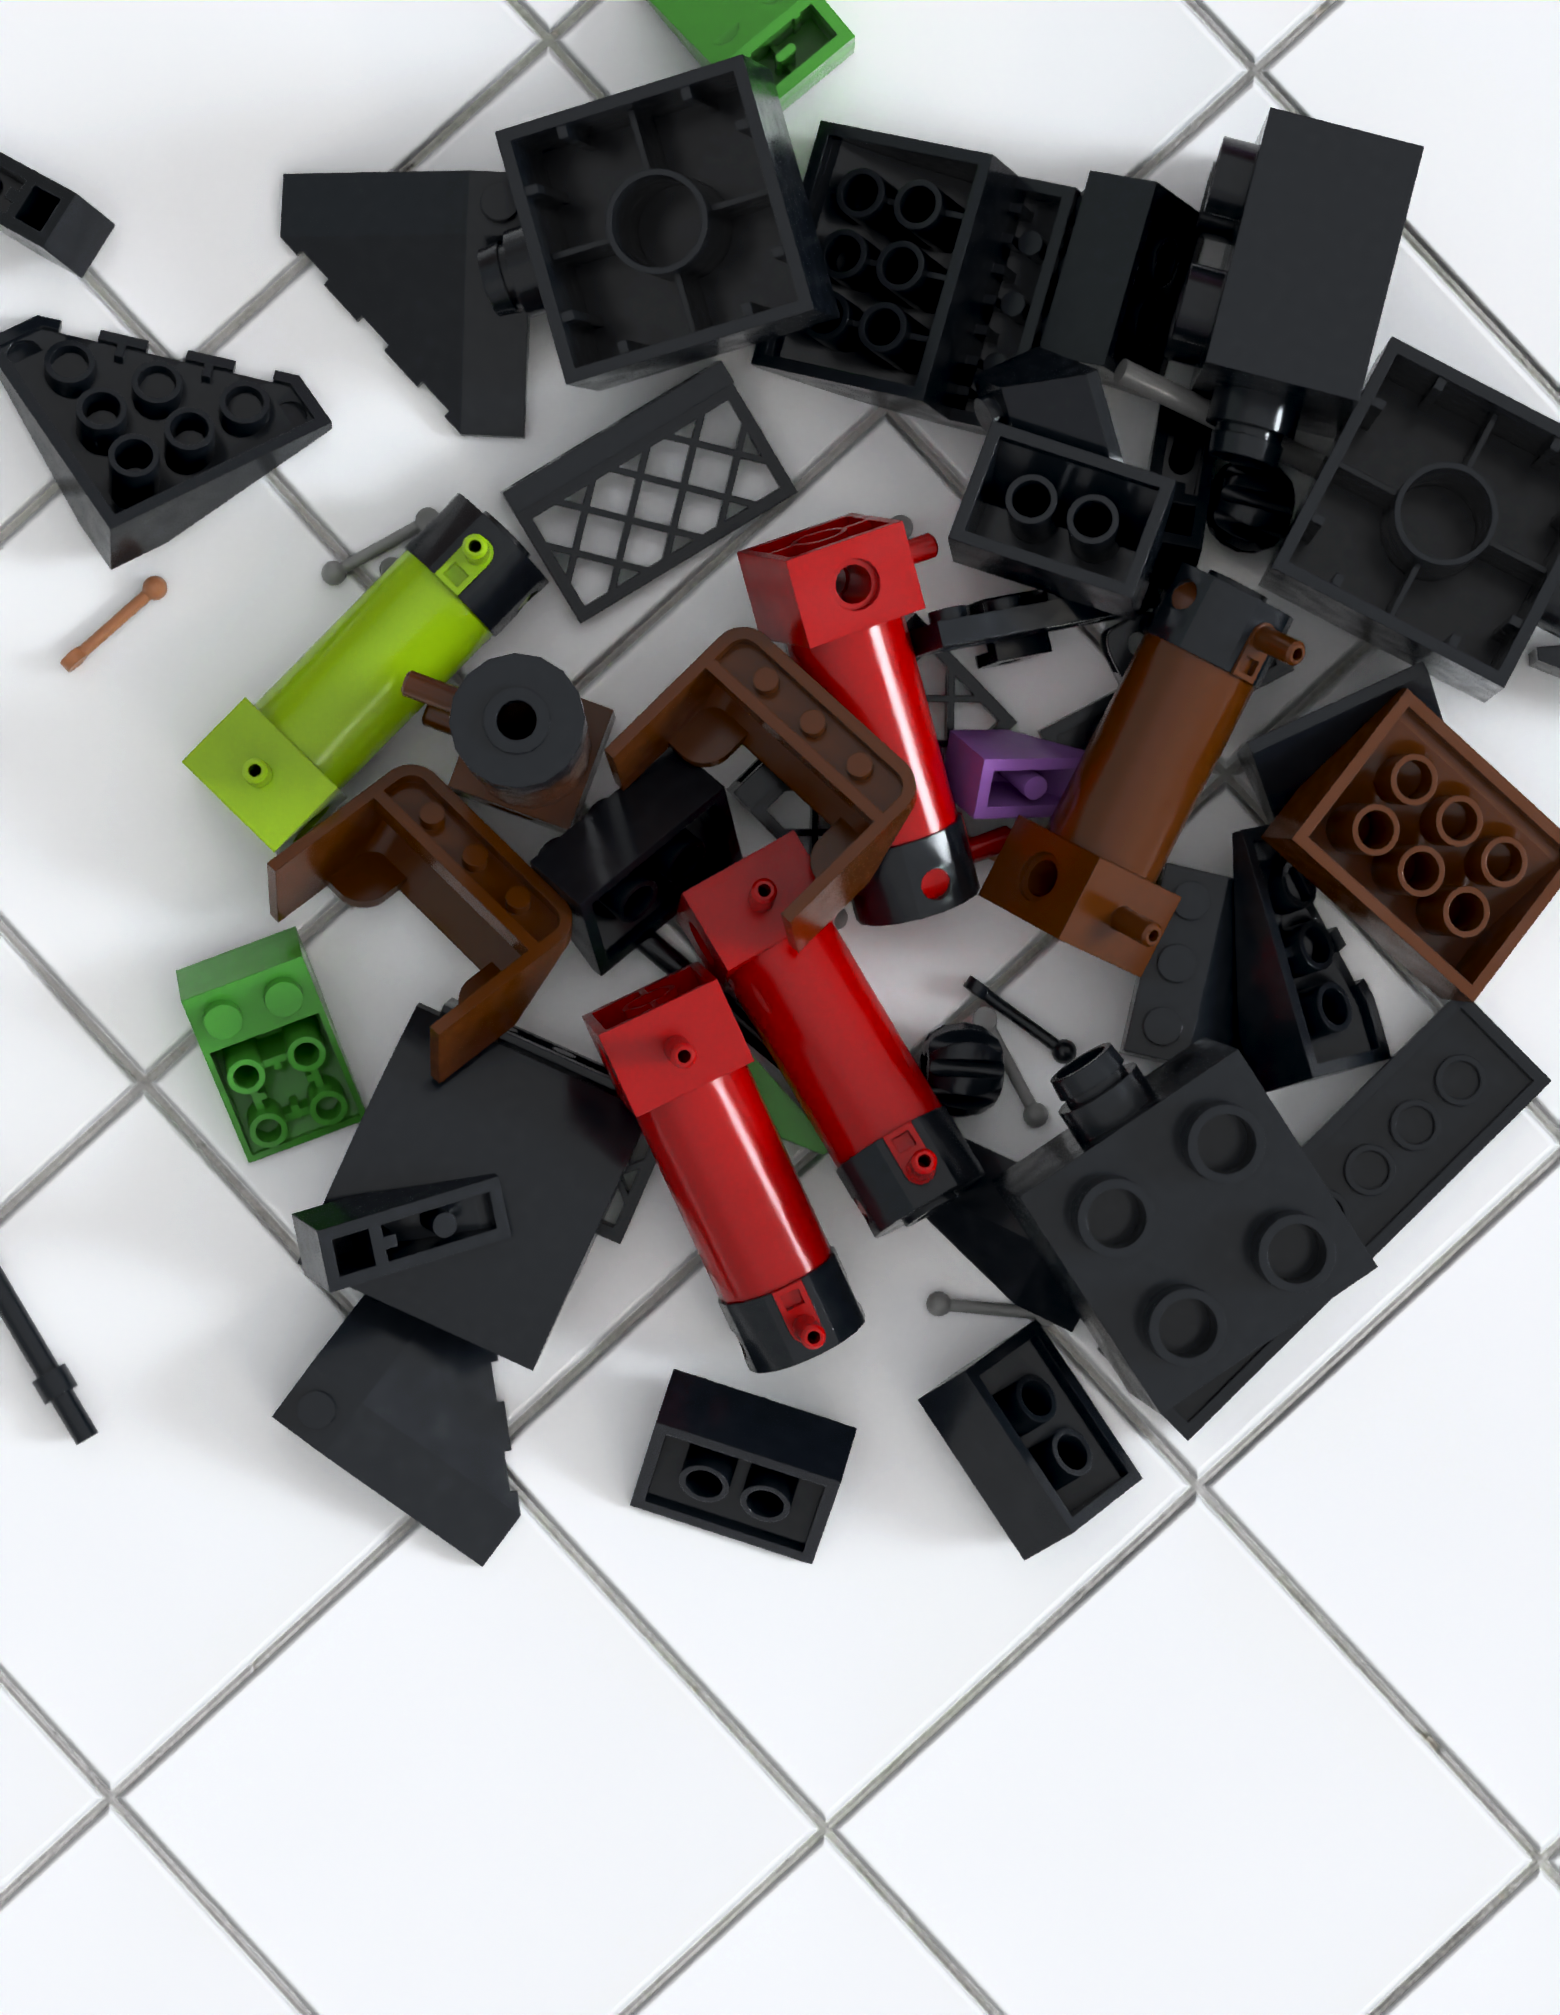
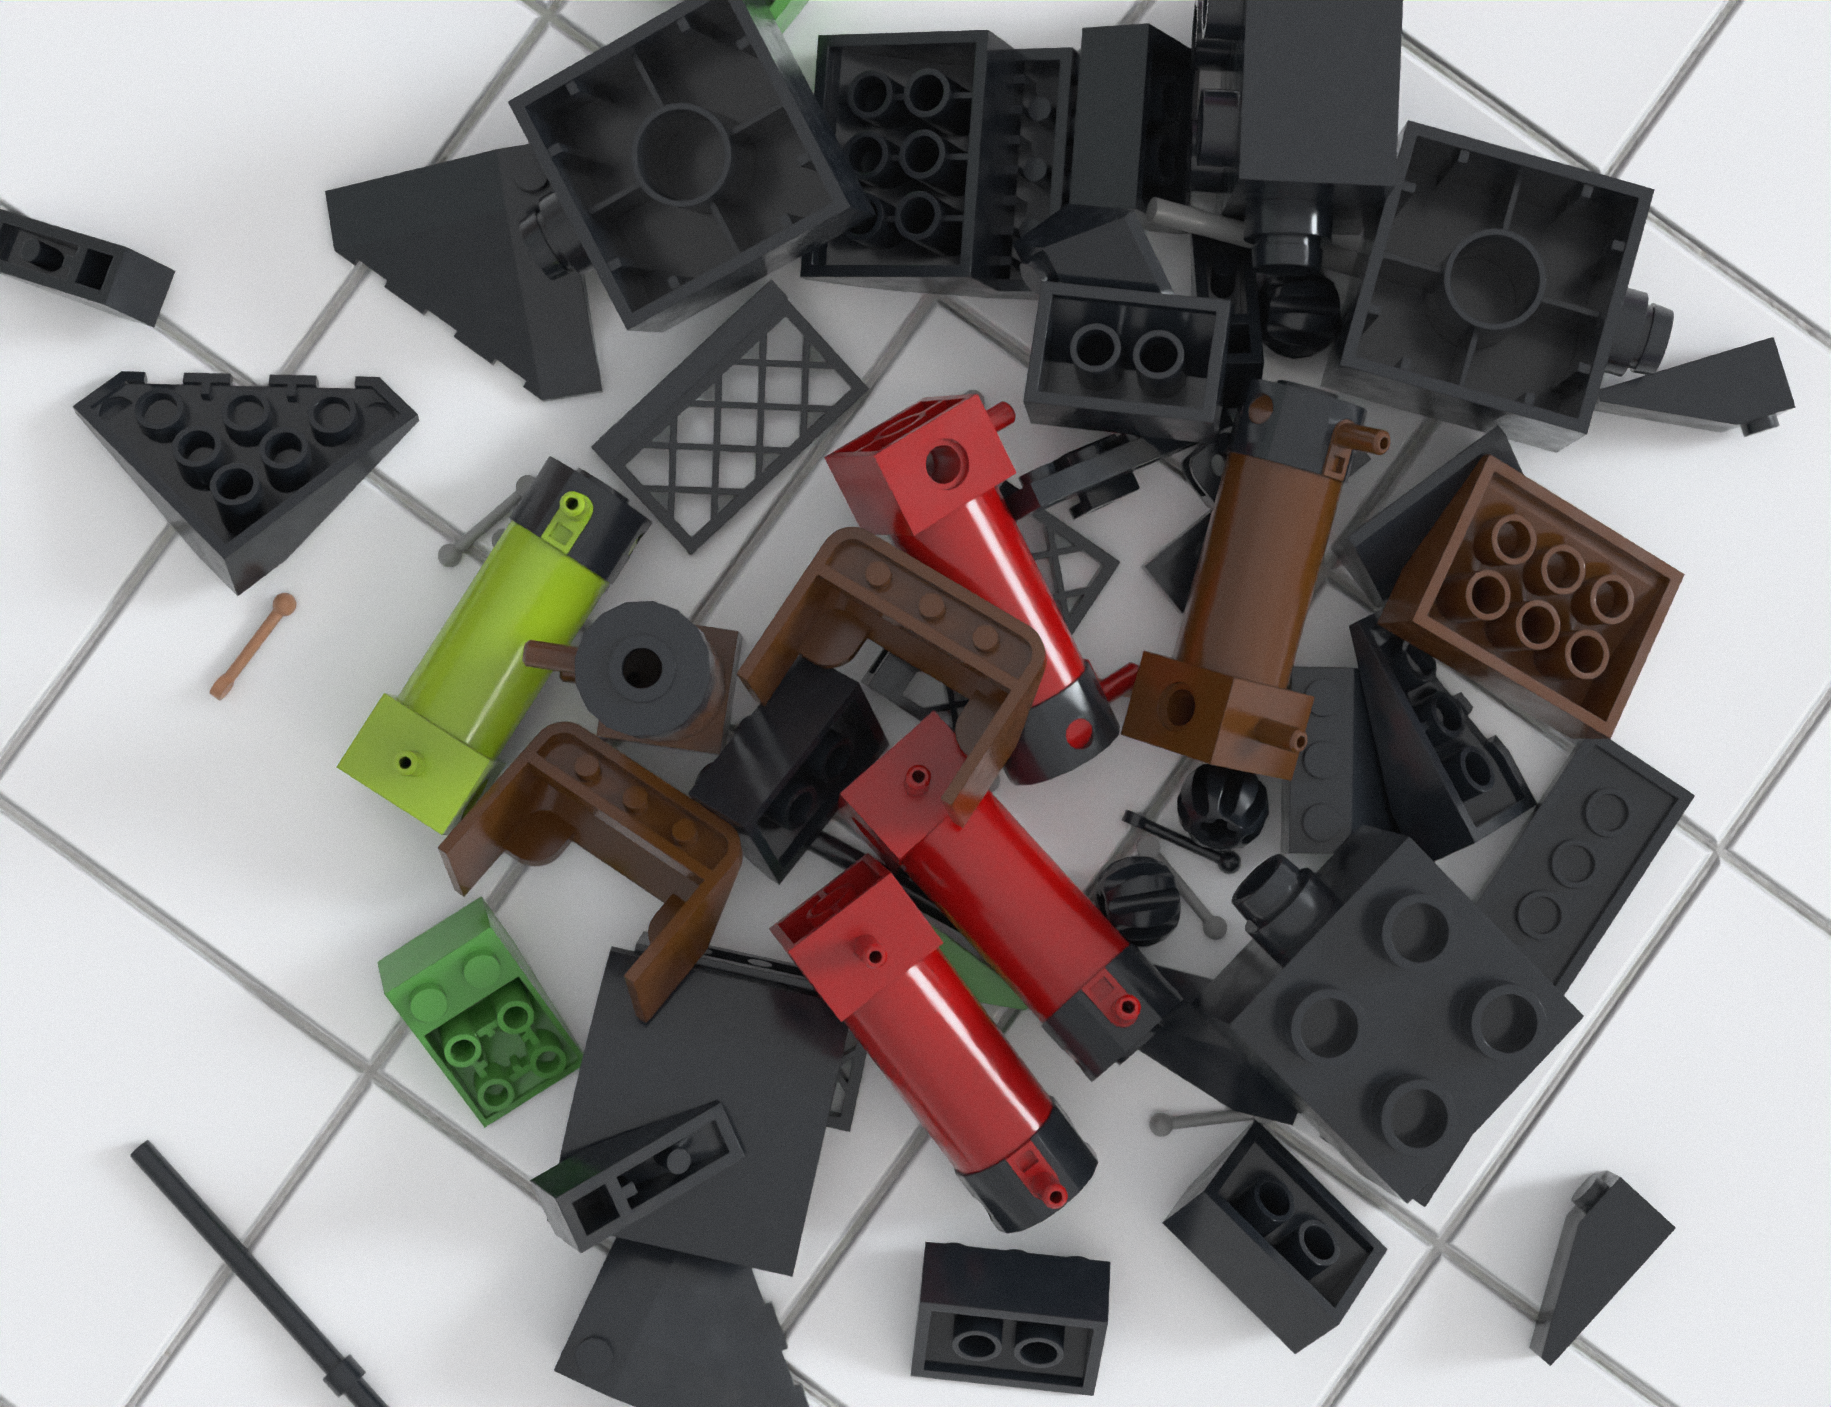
camera: 10 degrees left, 0 degrees up
medium lavender slope [944,729,1085,819] -> none
none -> black piece [1177,764,1269,852]
none -> black slope [1529,1170,1676,1366]

